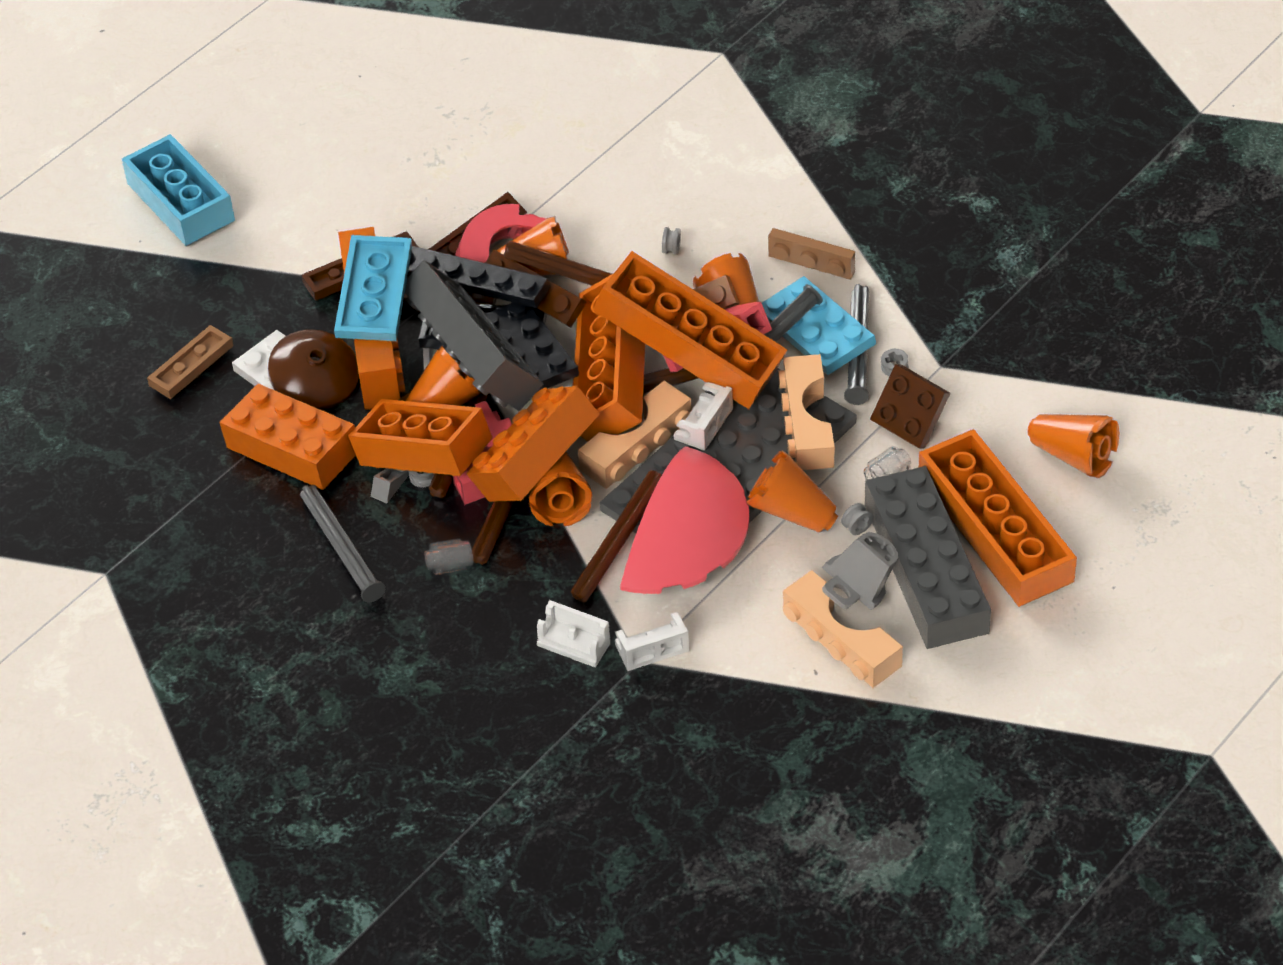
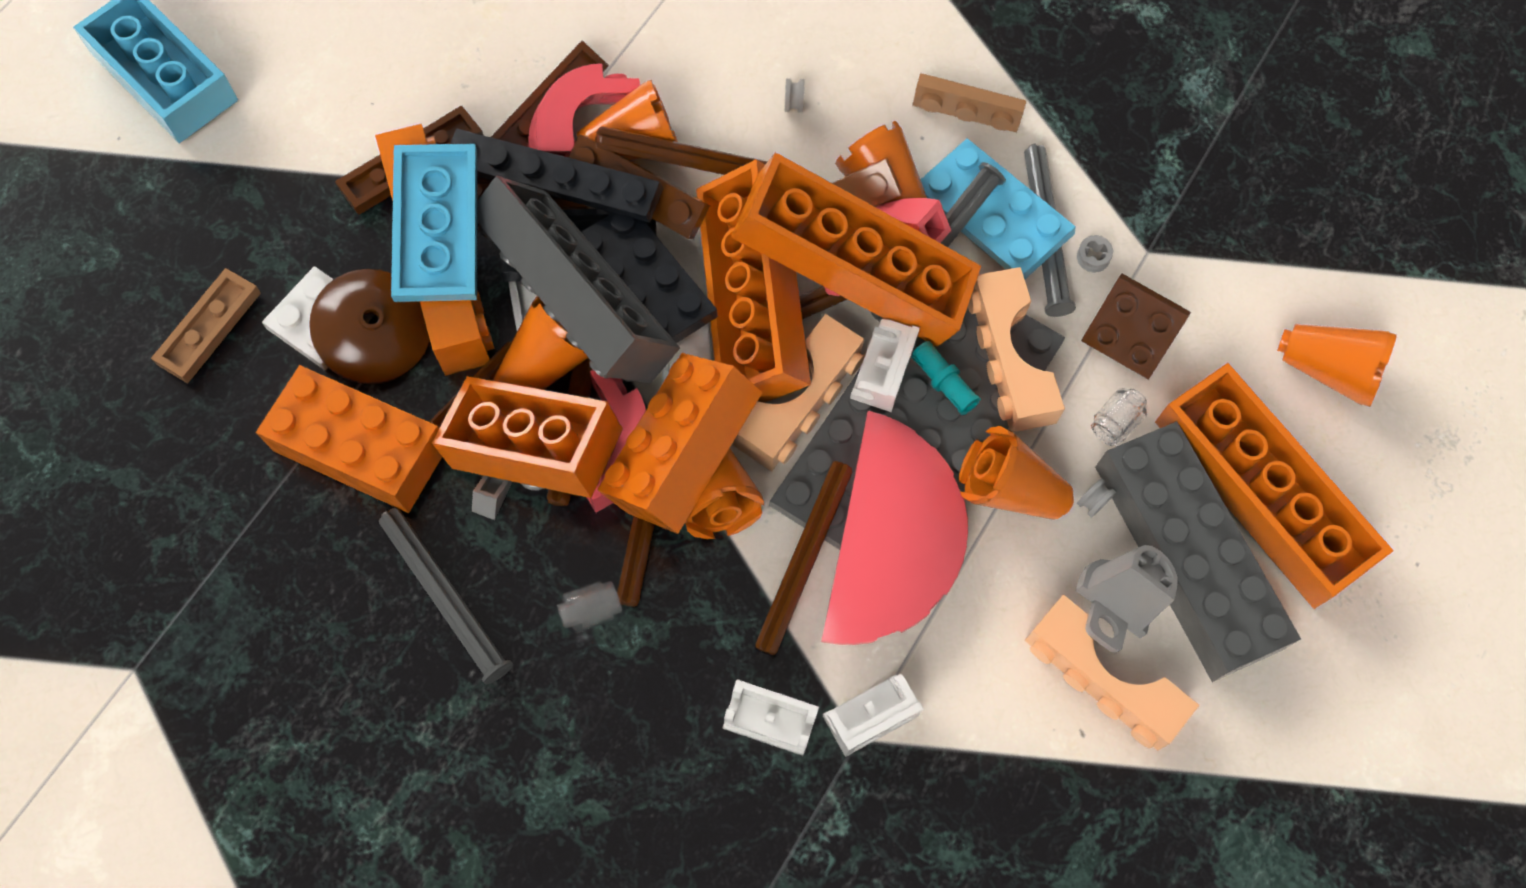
camera: 15 degrees left, 20 degrees up
none -> teal pin [911,341,981,415]

